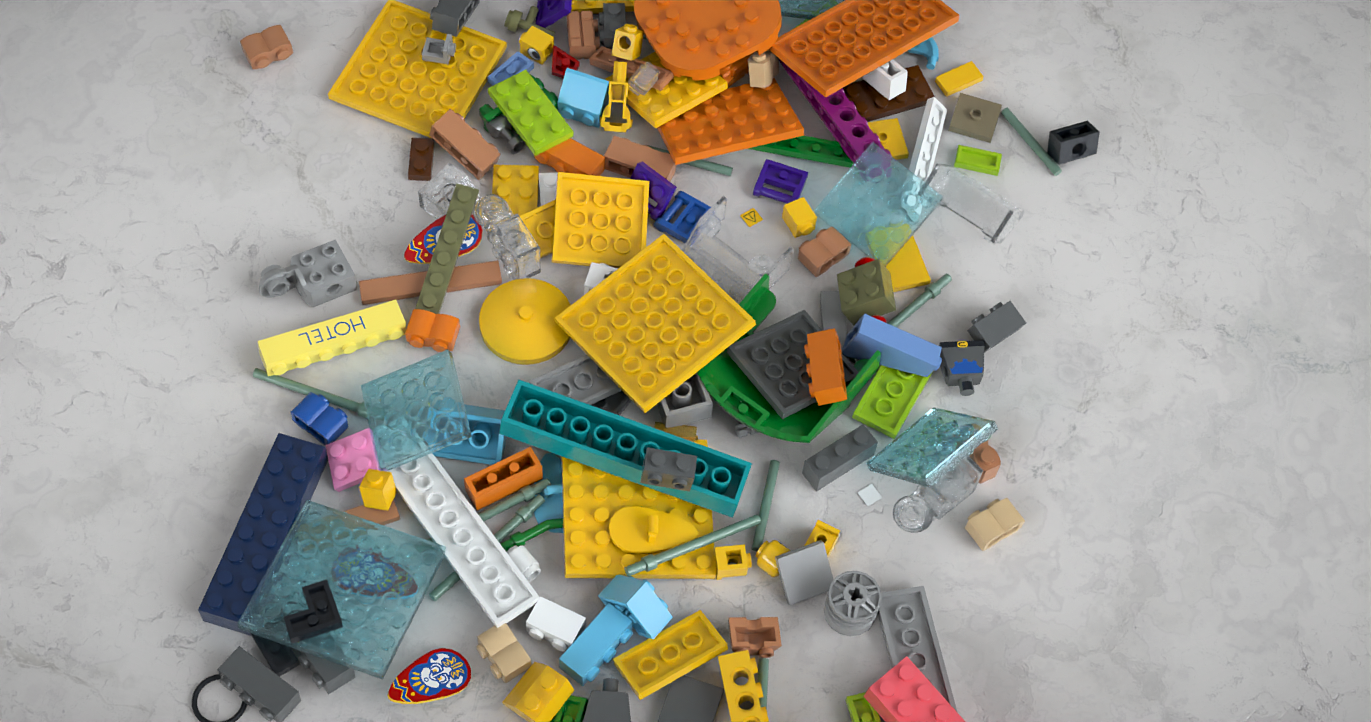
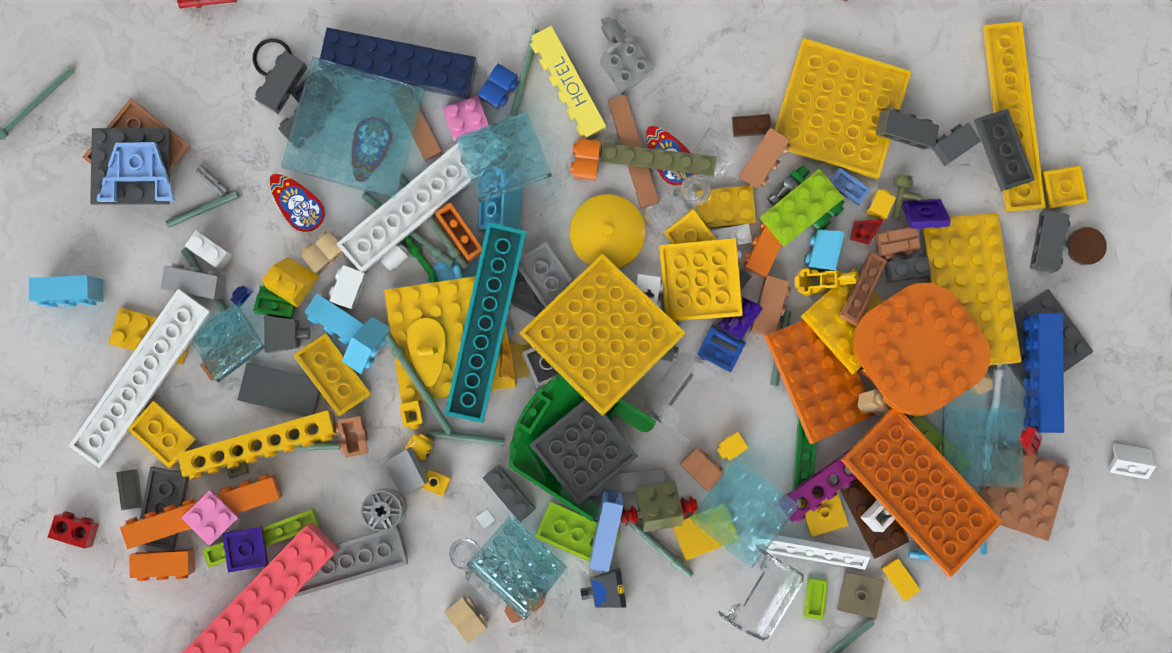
camera: 90 degrees right, 25 degrees up
black plate [283,579,343,644] -> none
yellow brick [359,469,397,511] -> none
light grey bracket [422,34,456,64] -> none
yellow brick [612,24,644,61] -> none
clear brick [628,62,660,96] -> none
dark grey brick [640,447,697,492] -> none
yellow sticker [740,208,763,227] -> none
dark purple plate [753,159,809,203] -> none
orange brick [804,328,847,406] -> none
dark grey brick [967,301,1027,353] -> none

